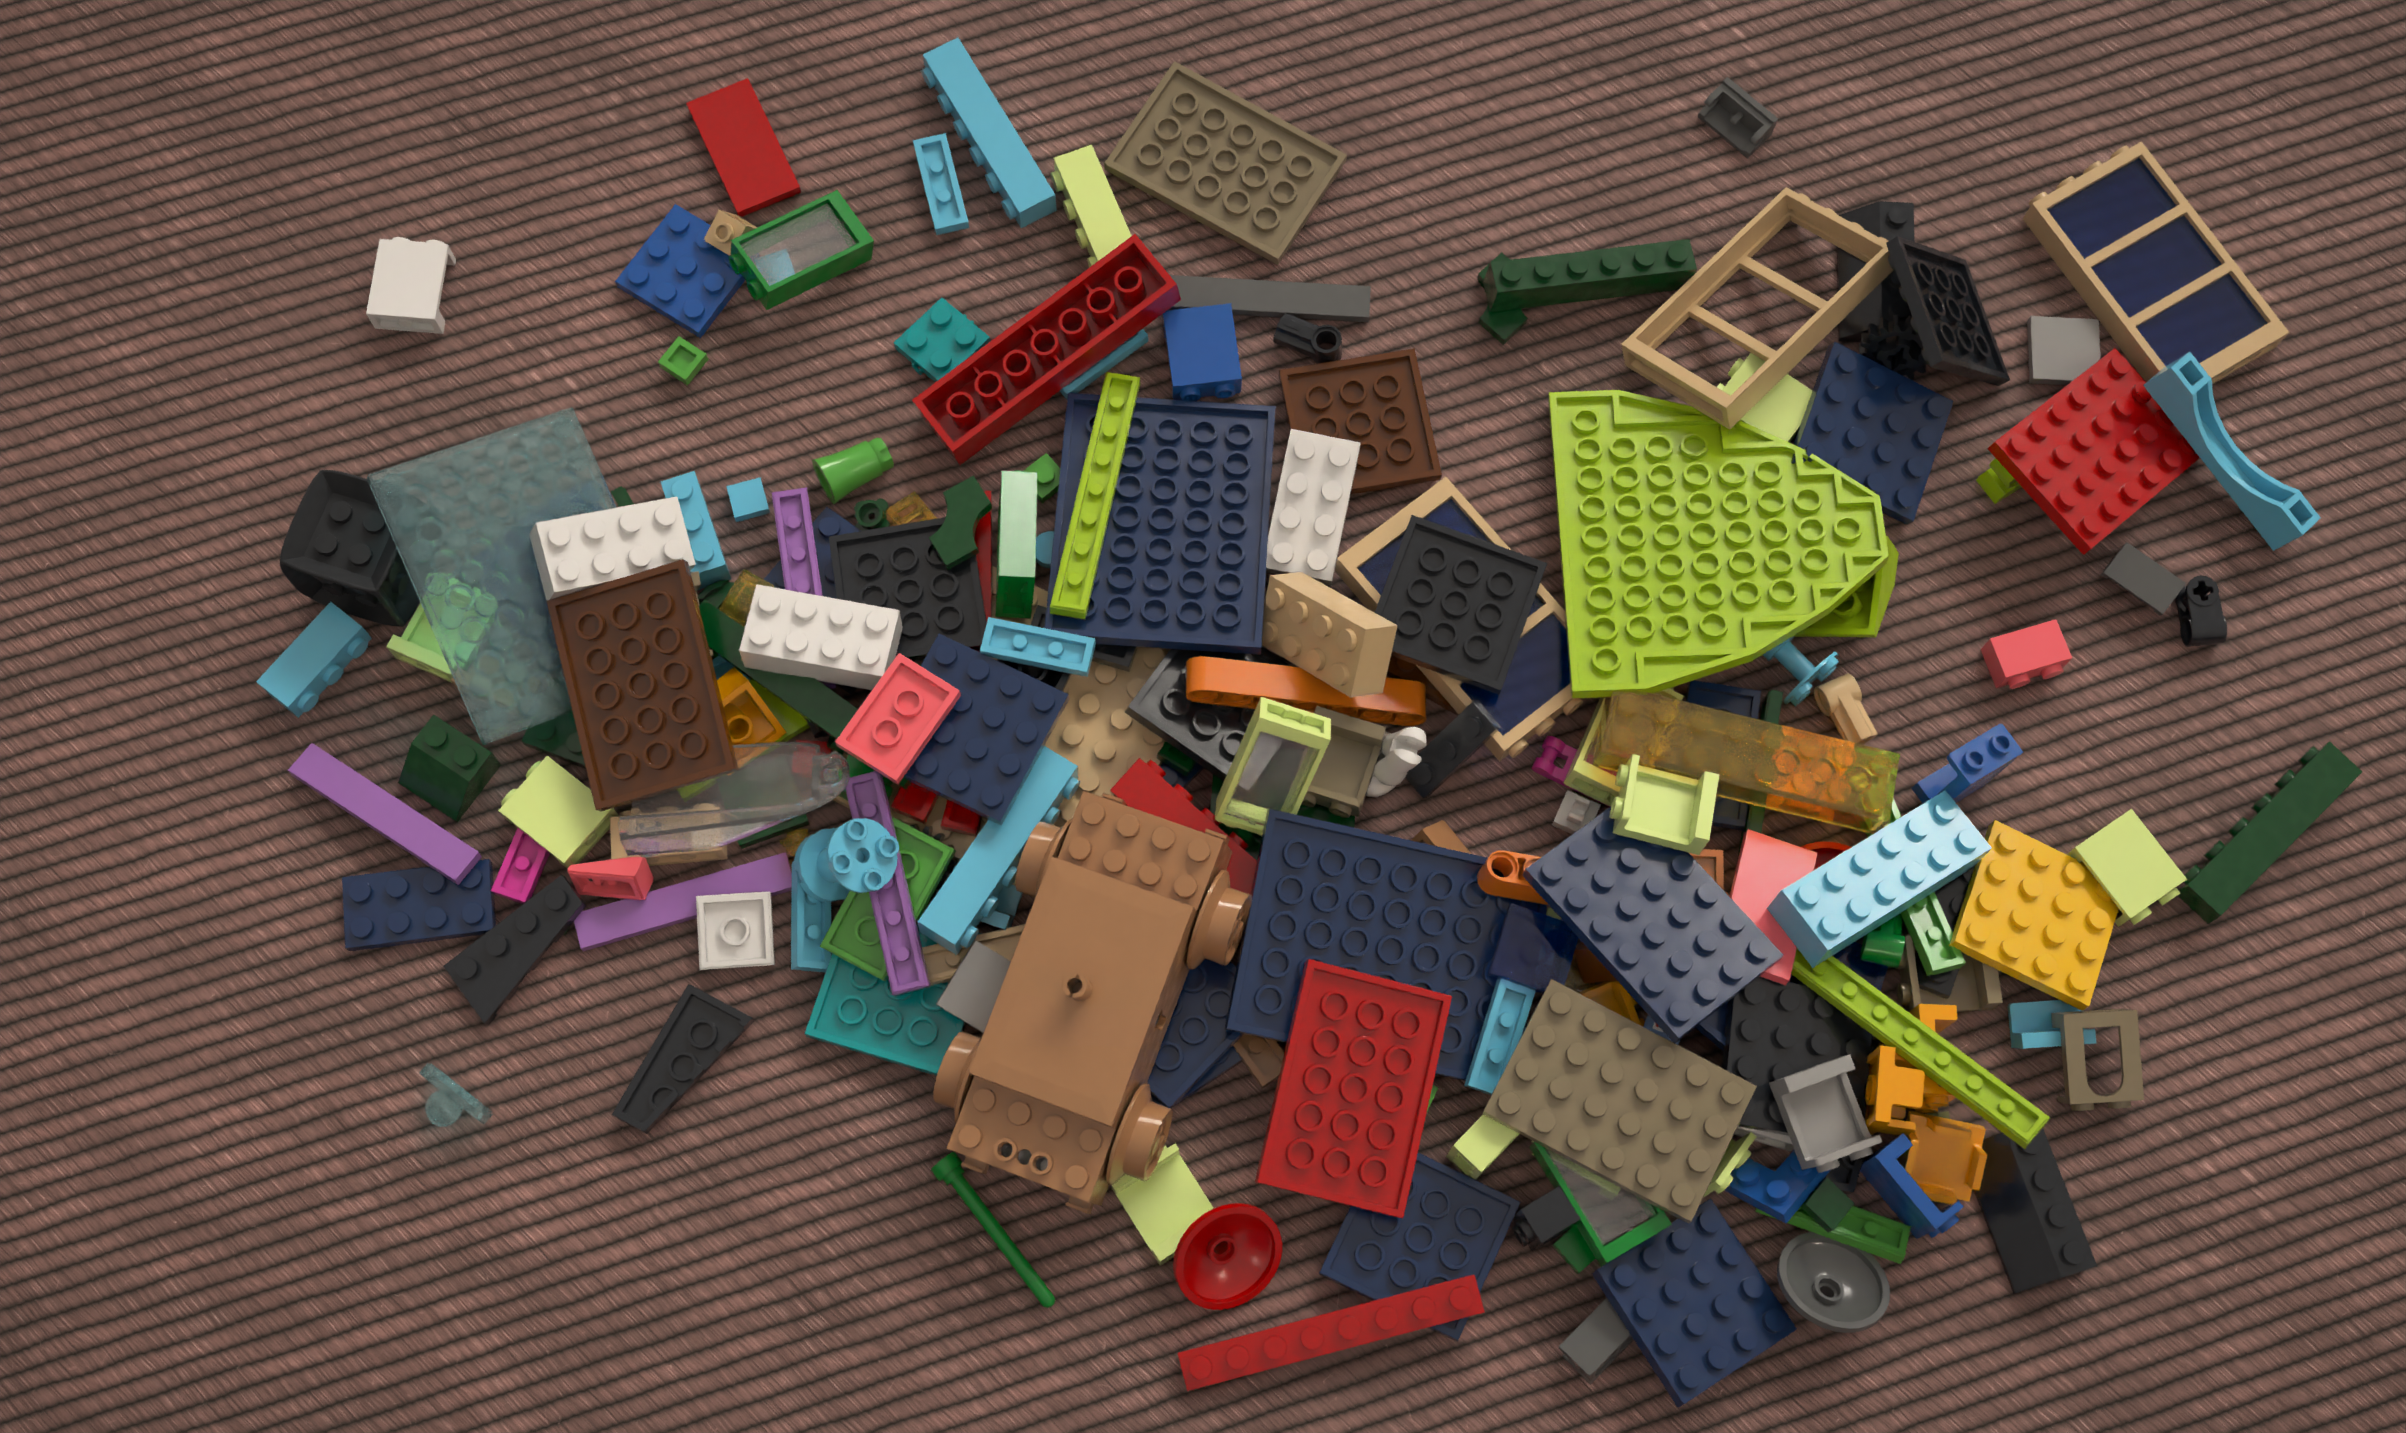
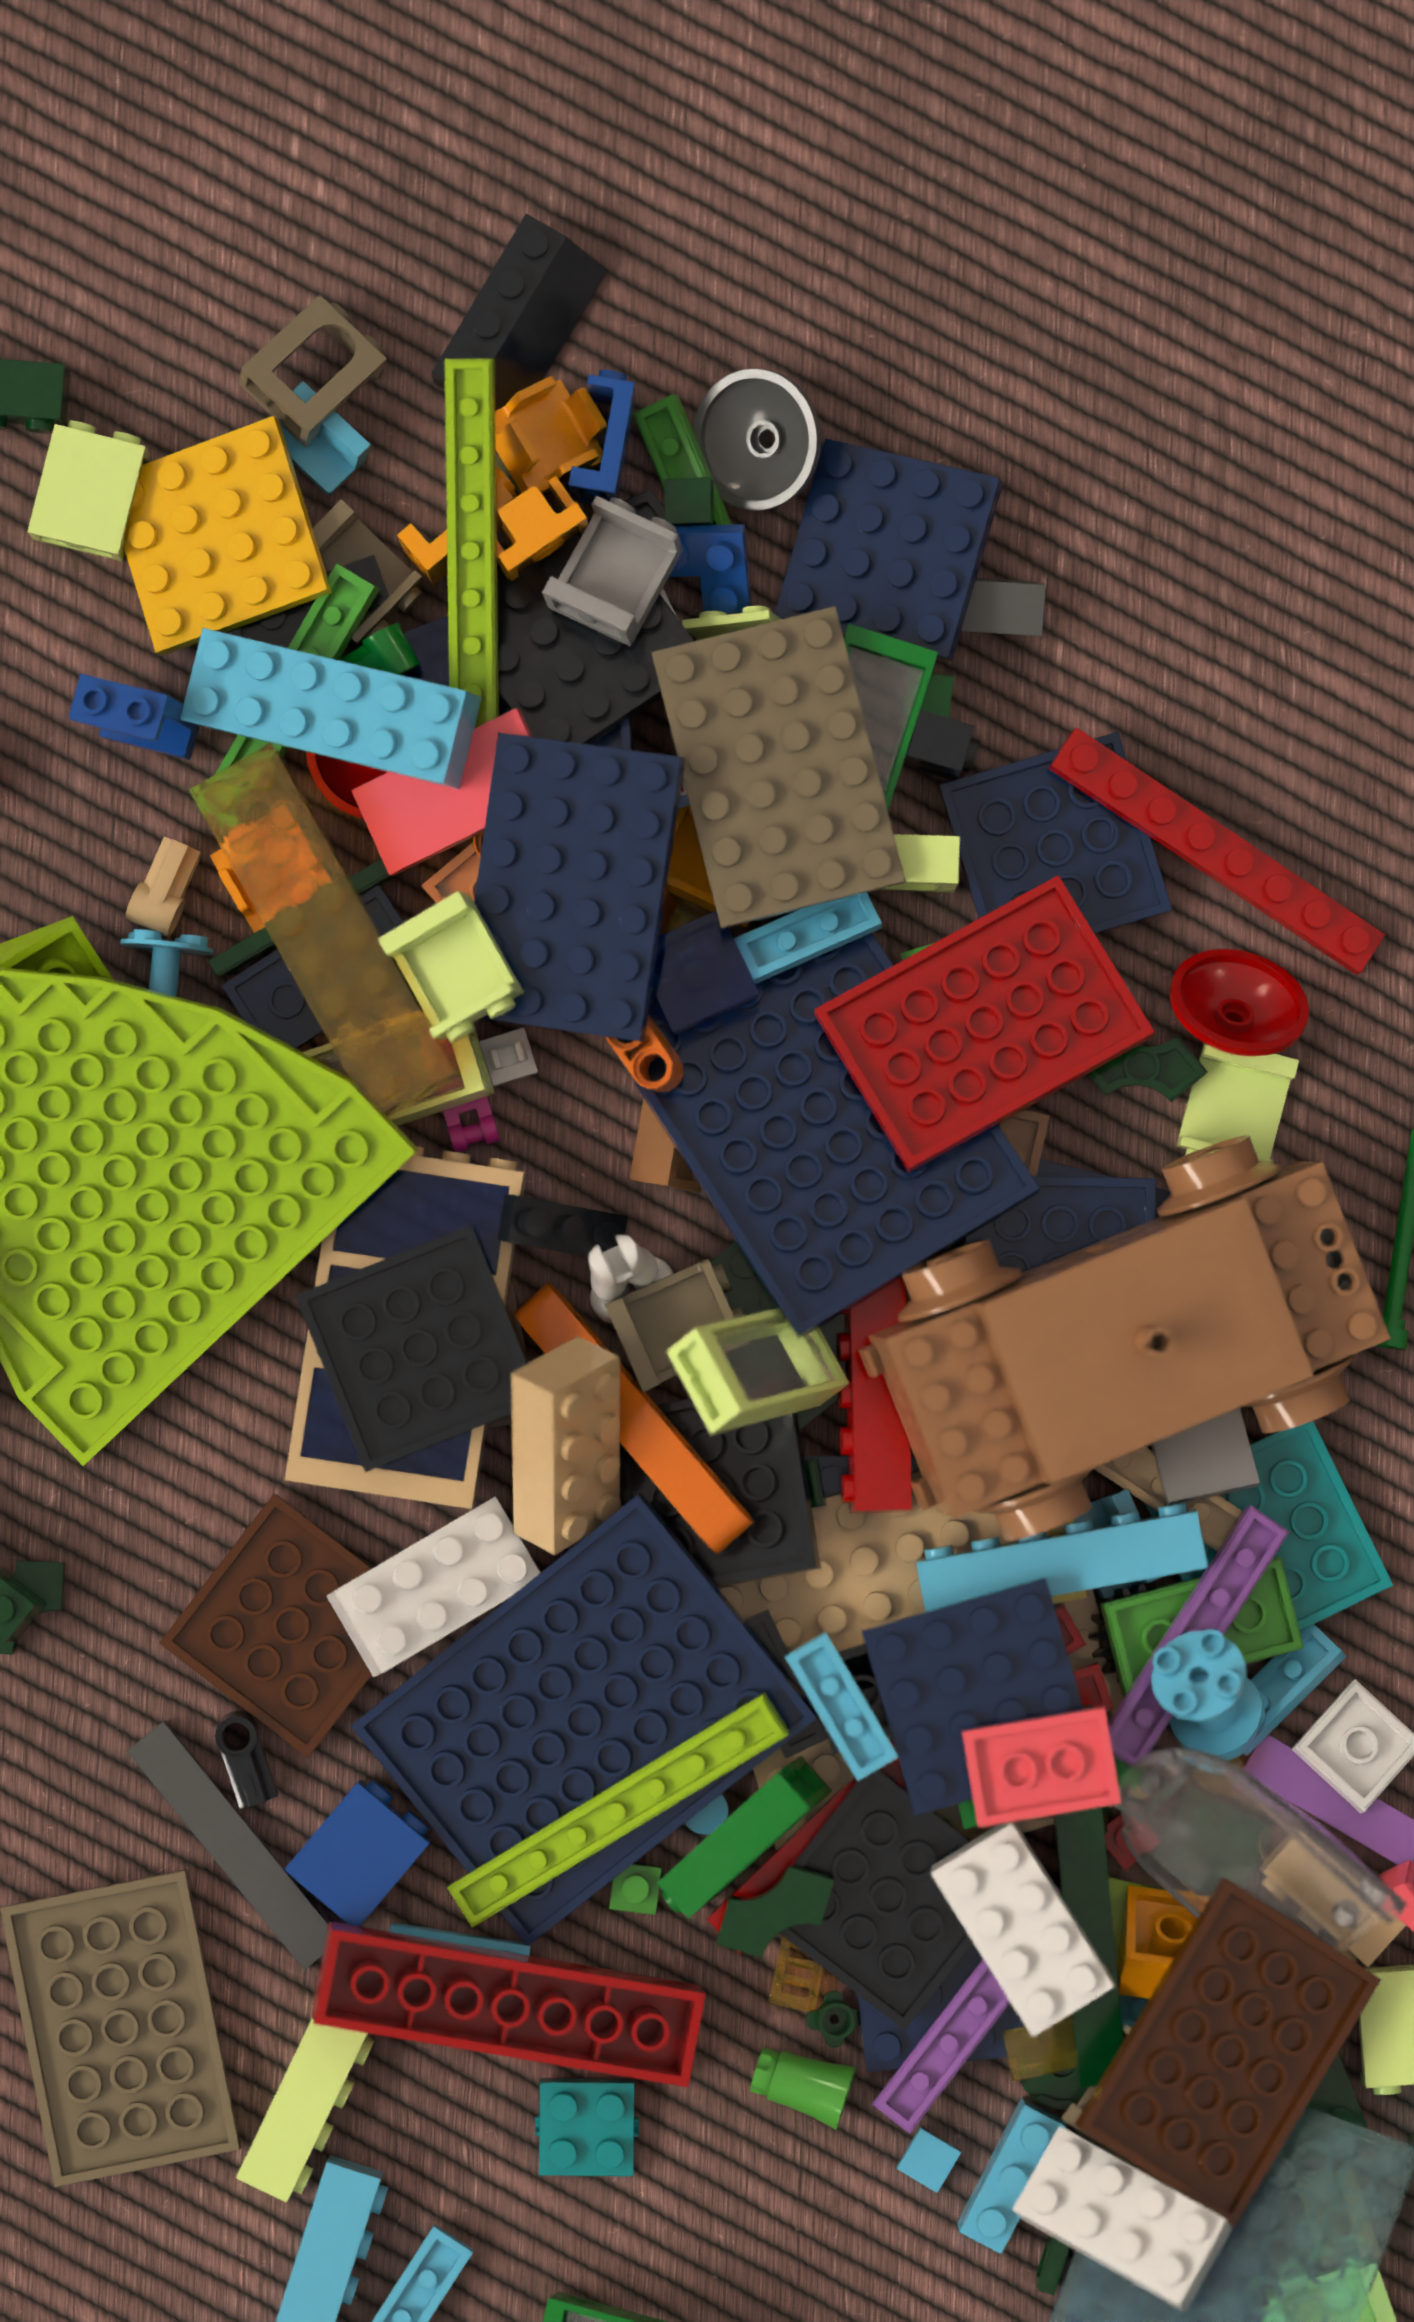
camera: 130 degrees left, 15 degrees up
none -> dark green tile [1087,1036,1208,1103]

